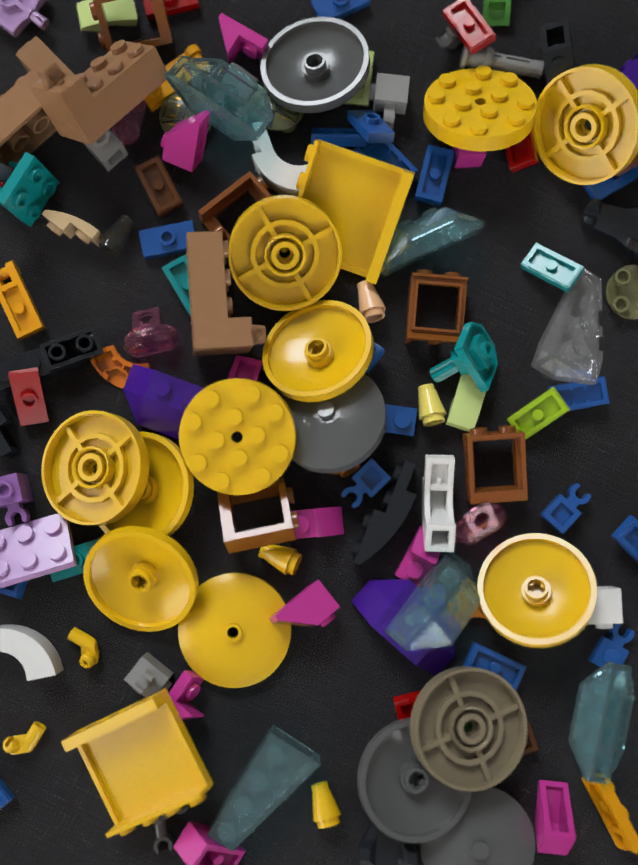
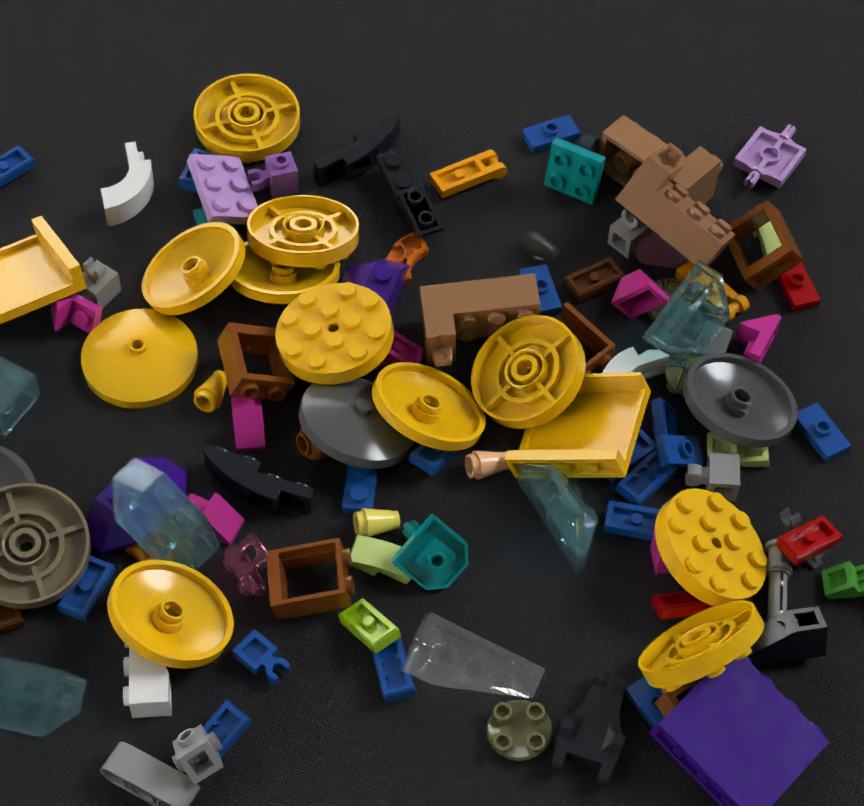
camera: 85 degrees right, 30 degrees down
yellow arm [3,721,46,755] -> none
red plate [8,367,49,426] -> none
tan slope [42,210,105,247] -> none
yellow arm [67,627,100,668] -> none
clear pink bracket [124,307,179,358] -> none
dark pink slope [269,579,340,627] -> none
blue plate [341,458,391,508] -> none
dark orange window [404,269,468,348] -> none
white arch [422,454,456,552] -> none
plate [520,243,584,293] -> none
blue plate [588,624,635,676] -> none

